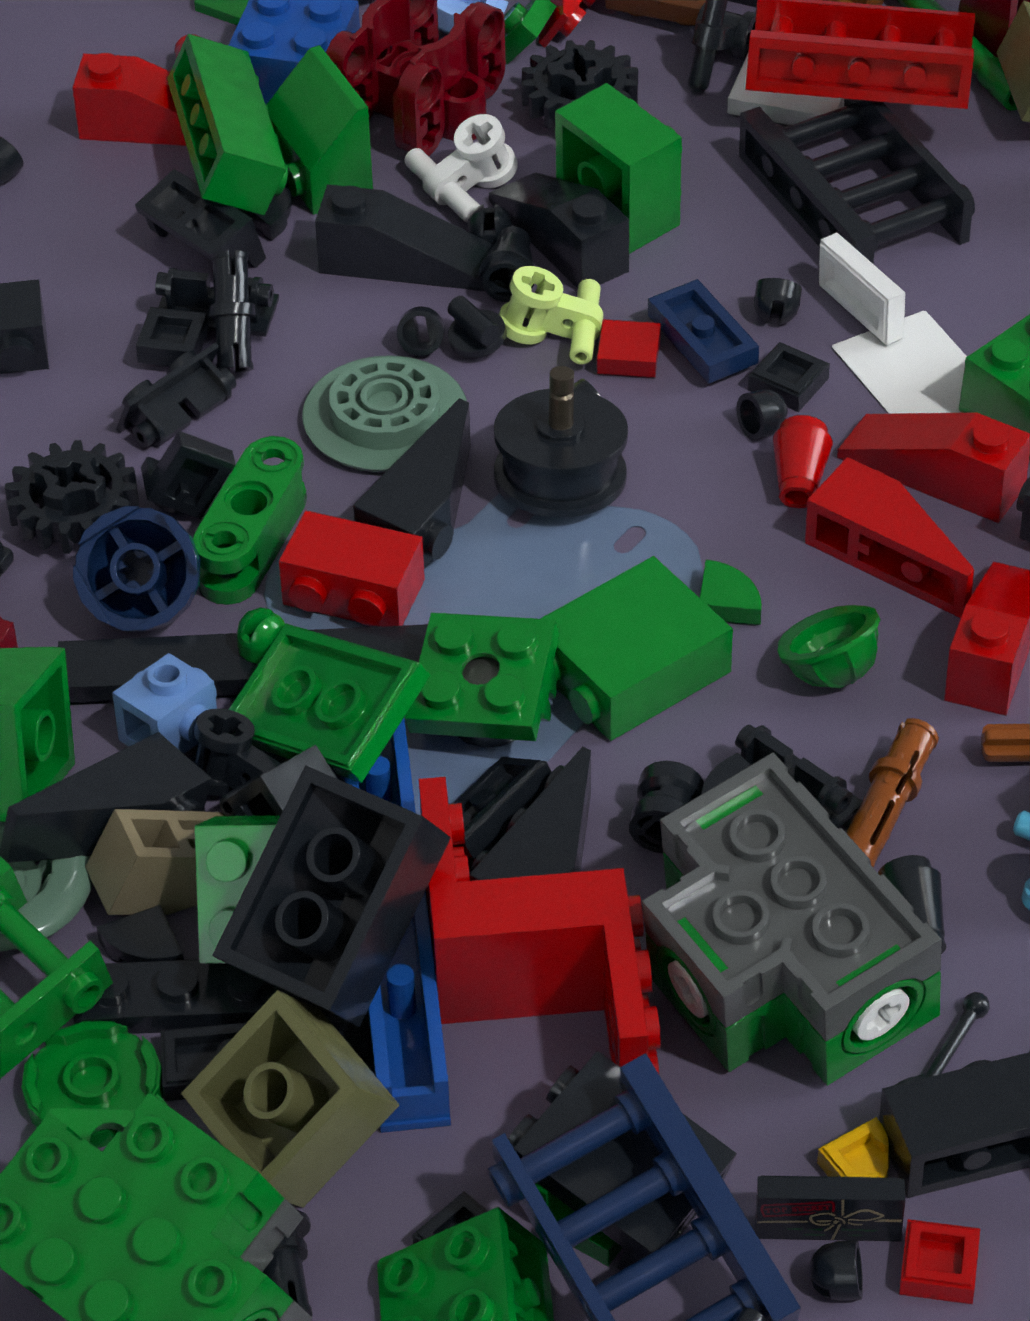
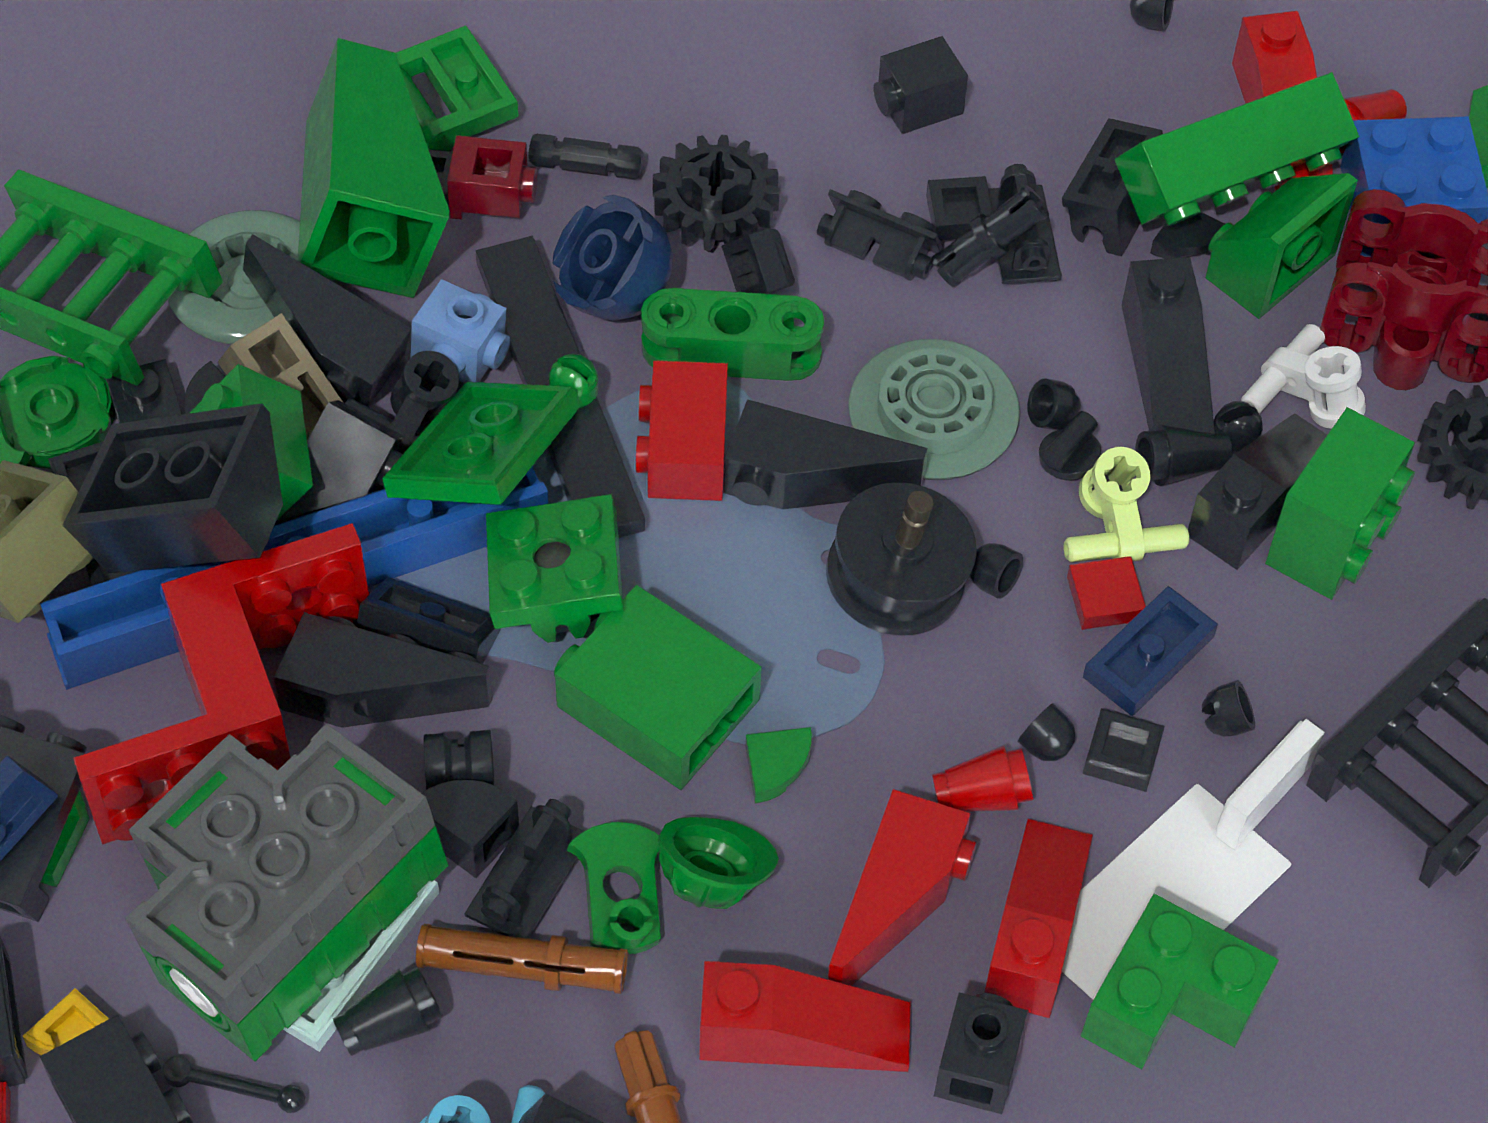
camera: 70 degrees right, 10 degrees up
none -> green piece [567,822,661,954]

